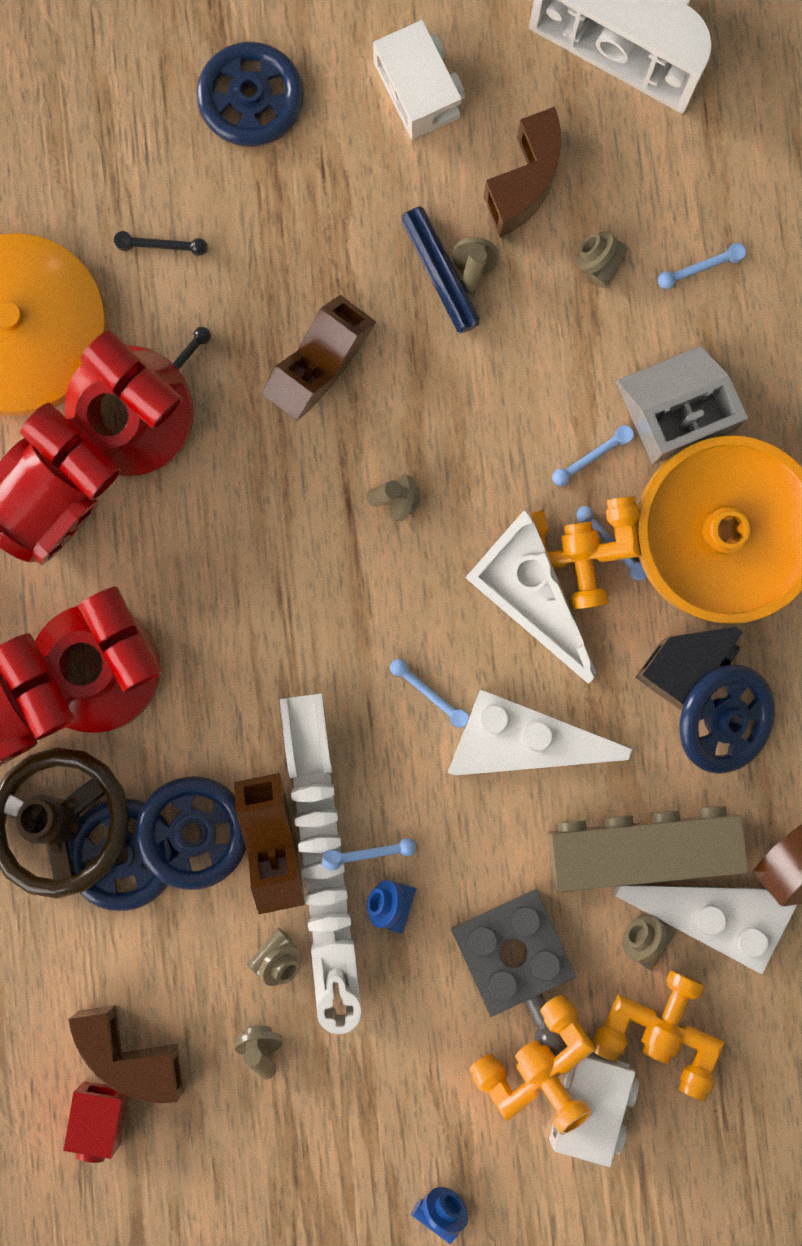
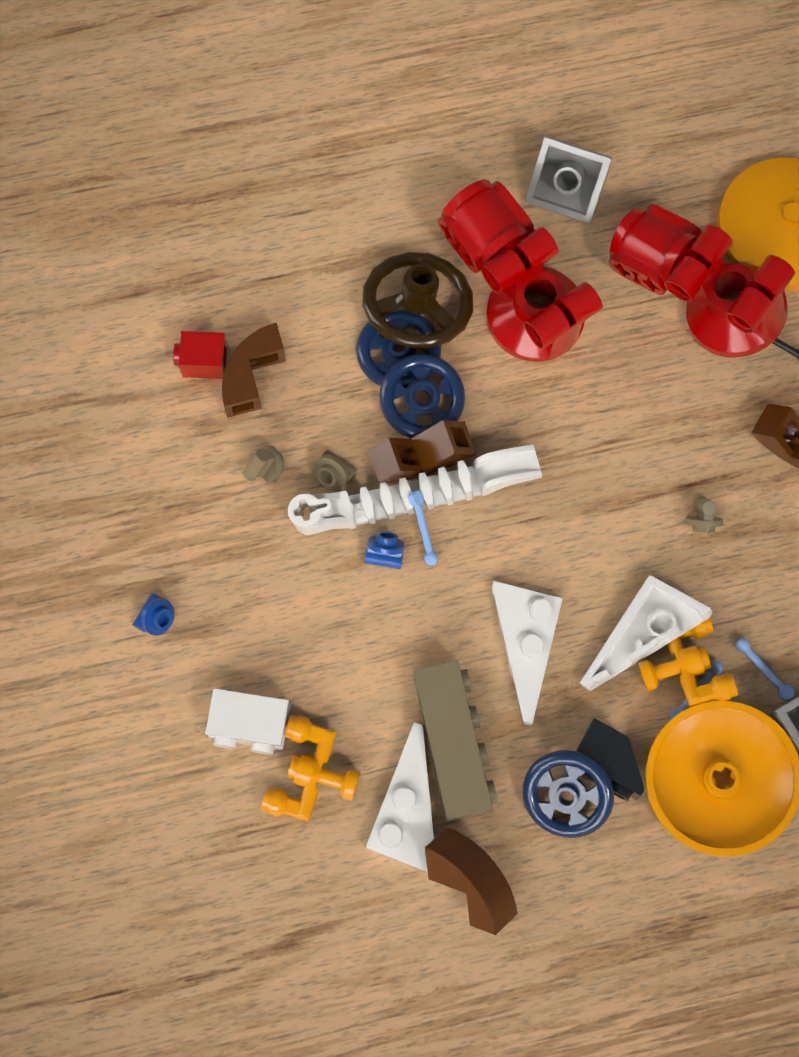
camera: 85 degrees right, 10 degrees down
light blue hinge [390,659,468,728] -> none
dark grey plate [451,889,577,1057] -> none
light orange piece [469,995,597,1135] -> none
dark tan plate [623,915,676,971] -> none

